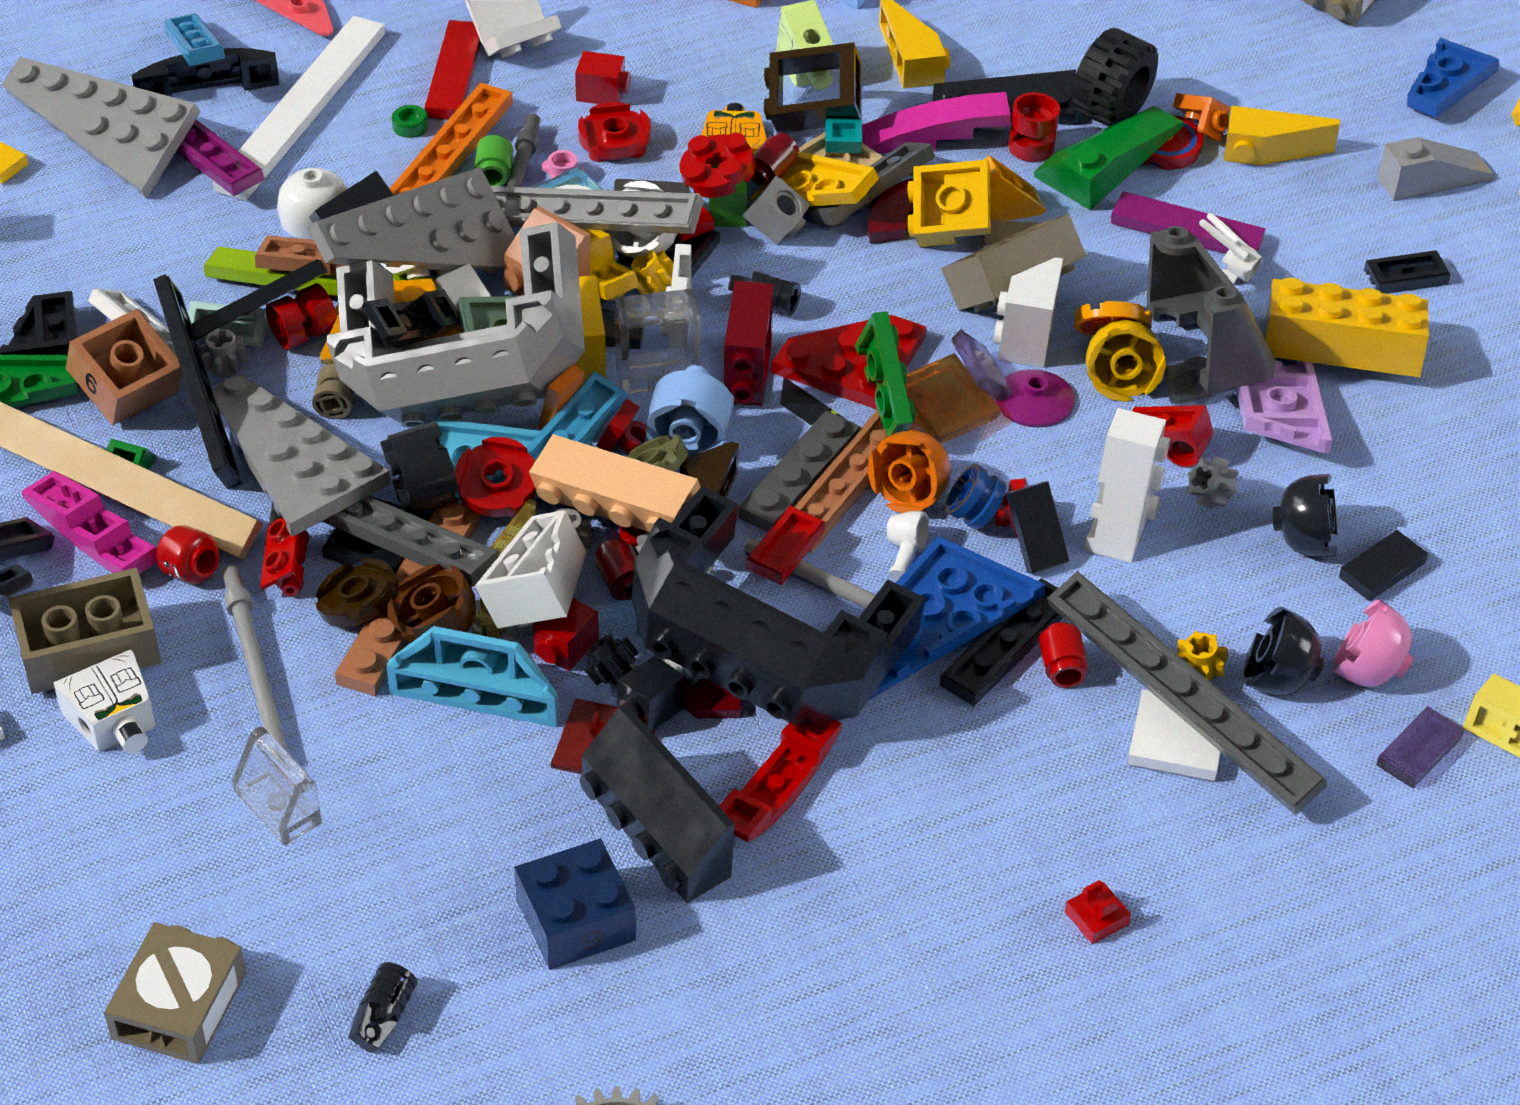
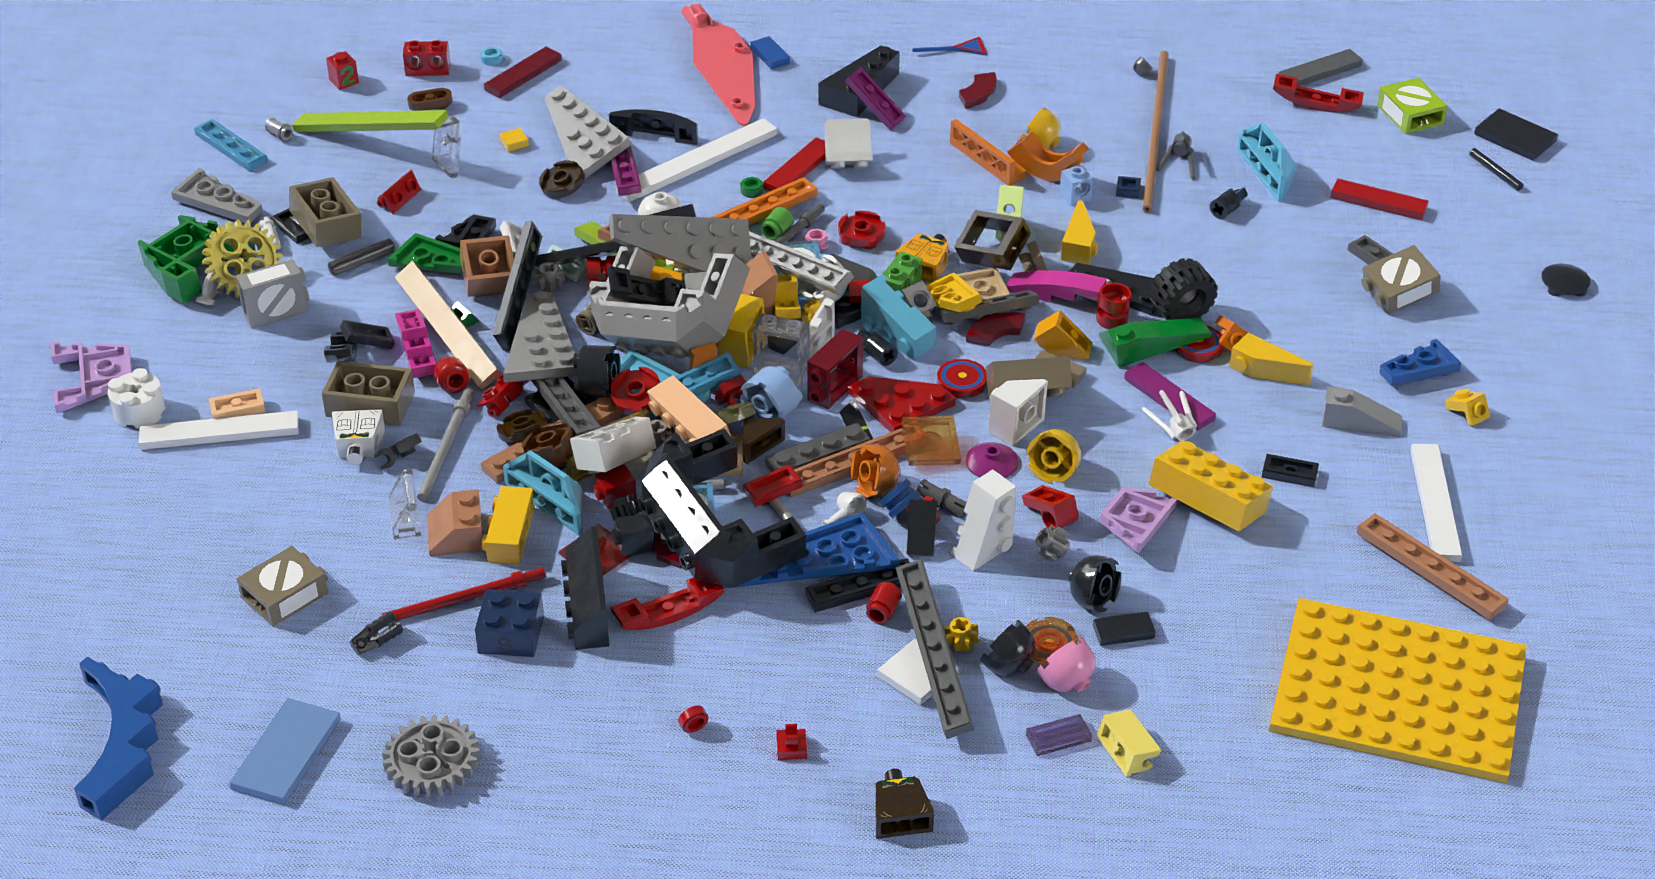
camera: 30 degrees right, 5 degrees down
dark azure tile [163,13,225,66] -> none
red brick [575,51,631,104] -> none
red plate [679,132,756,198] -> none
dark red brick [751,133,799,186] -> none
teal tile [825,118,862,154] -> none
green wing [855,311,916,437] -> none
yellow plate [908,159,991,247] -> none
clear purple tile [951,329,1013,402] -> none
light orange tile [1074,301,1152,336] -> none
dark grey windscreen [1146,226,1275,393] -> none
clear smoke plate [1165,356,1212,404] -> none
none -> black plate [374,433,422,470]
none -> red bar [381,567,546,620]
none -> nougat slope [427,489,483,556]
none -> yellow brick [482,486,535,564]
none -> dark brown tile [539,160,585,198]
none -> red tile [678,705,709,733]
none -> medium azure wedge [861,274,936,360]
none -> dark brown torso [875,768,934,839]
none -> dark grey pin [917,479,967,518]
none -> red tile [937,359,987,398]
none -> dark tan tile [1018,241,1047,272]
none -> clear orange tile [1026,617,1078,665]

